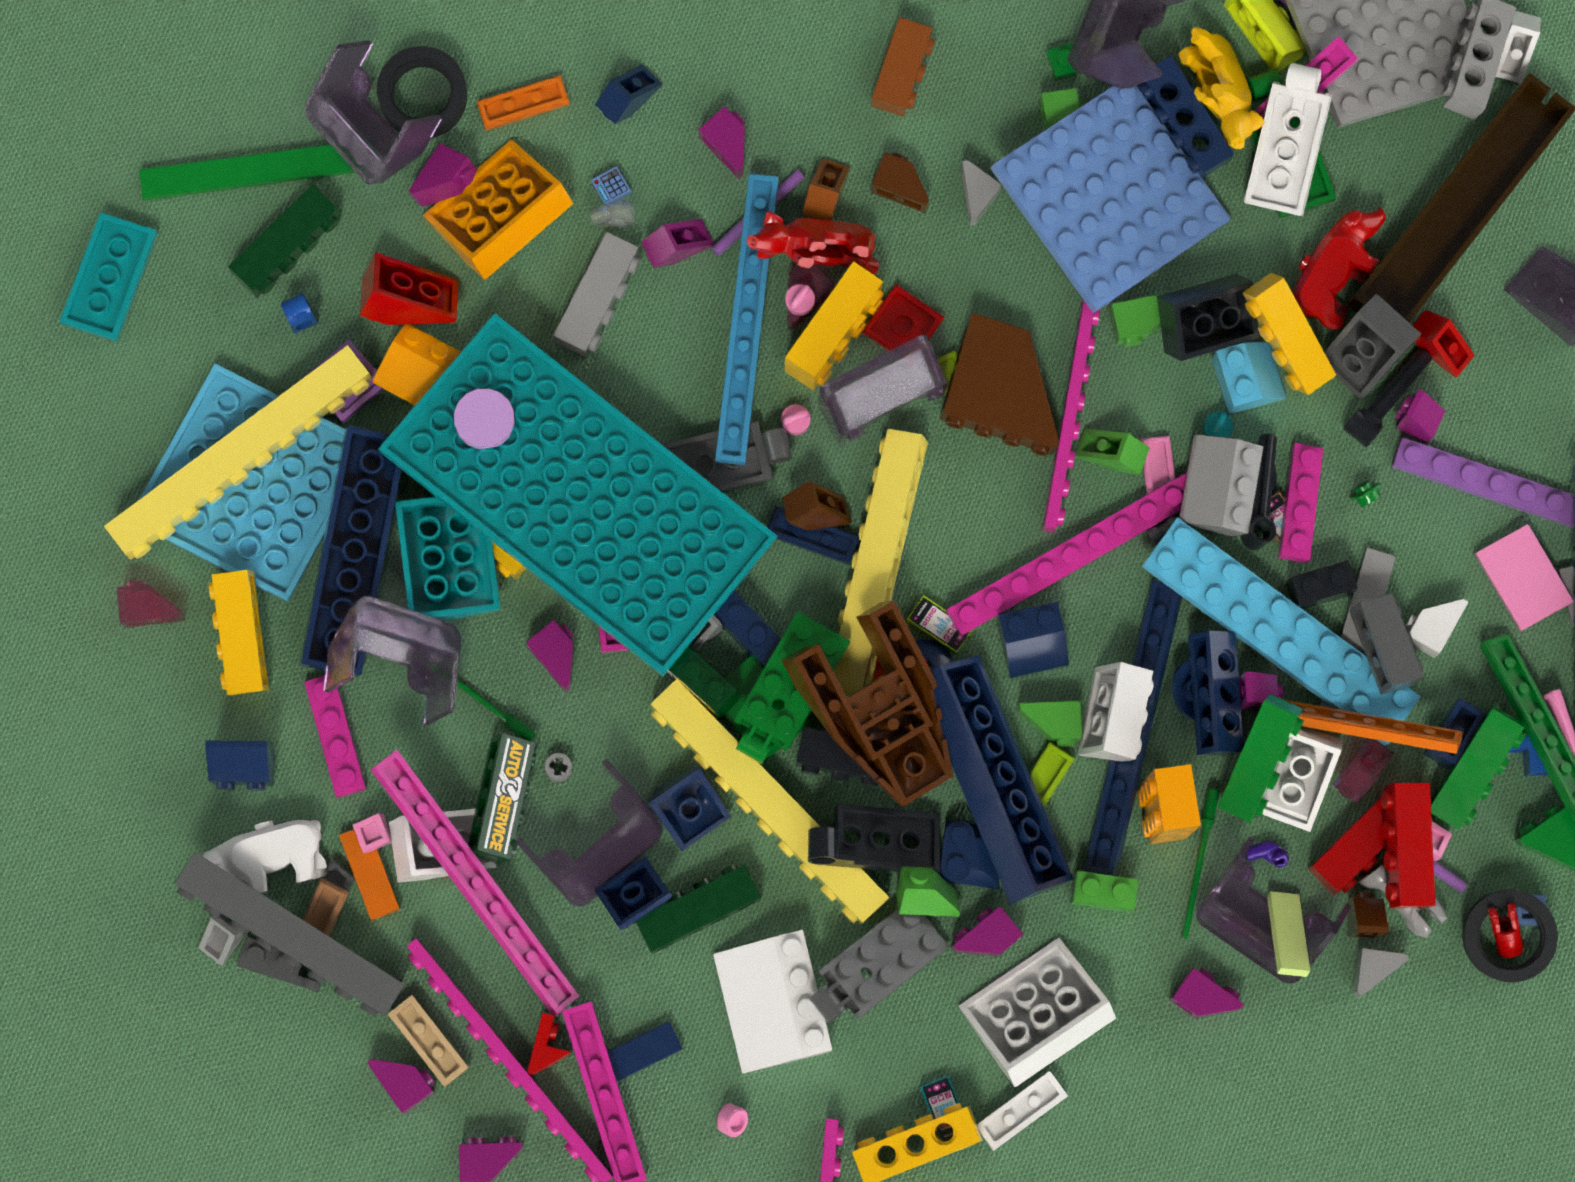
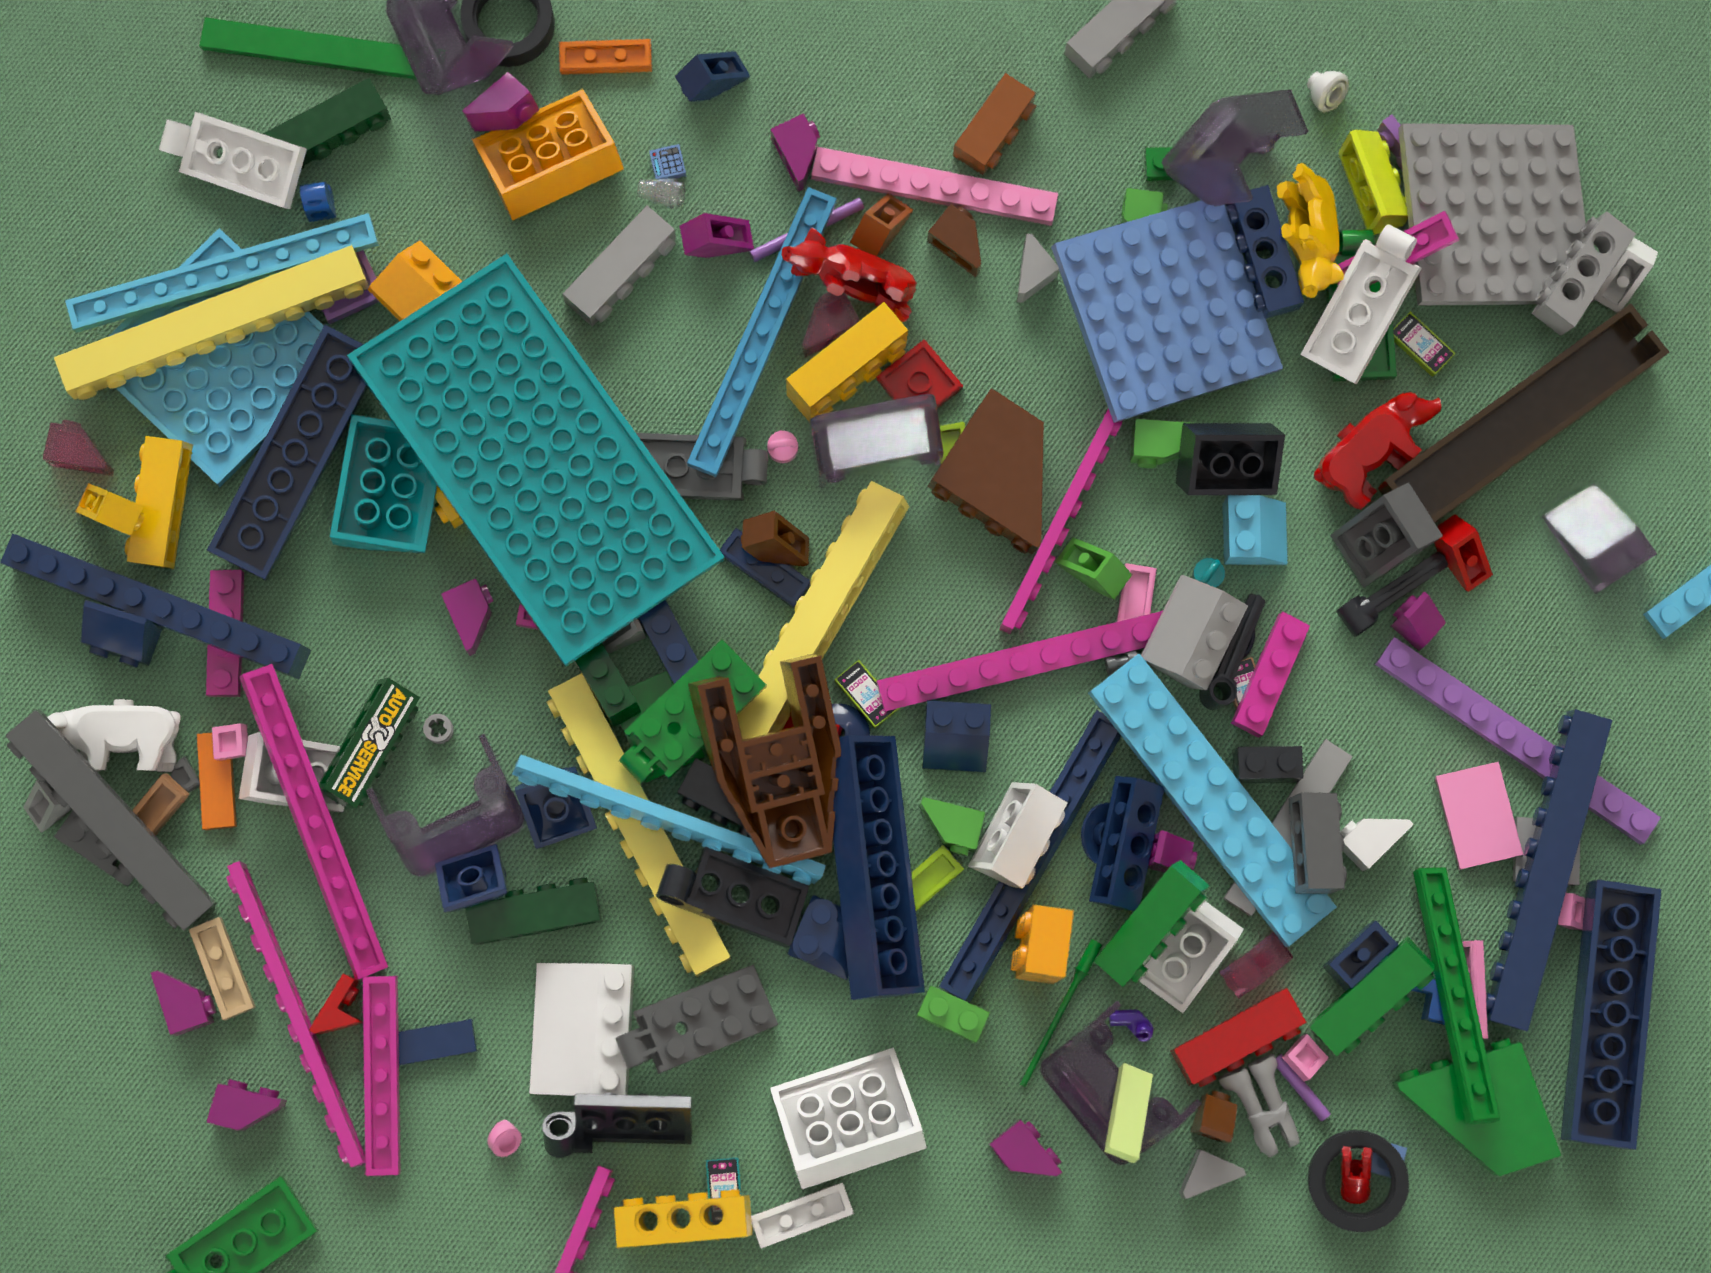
camera: 15 degrees right, 0 degrees up
teal plate [59,212,158,342] -> none
windscreen [323,596,461,725] -> none
red slope [360,252,458,325] -> none
green piece [412,648,537,742] -> none
lavender tile [454,389,514,449] -> none
bright pink tile [785,284,815,316] -> none
bright green slope [896,866,960,917] -> none
magenta slope [952,906,1023,956] -> none
yellow brick [1242,273,1336,395] -> none
orange tile [1285,700,1463,754] -> none
green plate [1349,480,1381,507] -> none
red brick [1381,783,1436,909] -> none
none -> dark blue brick [0,534,311,680]
none -> medium azure plate [65,213,379,333]
none -> yellow slope [75,483,144,536]
none -> white hinge [159,112,307,209]
none -> medium azure plate [512,754,826,885]
none -> black hinge [542,1093,692,1158]
none -> bright pink plate [811,147,1058,226]
none -> tile [1393,311,1456,377]

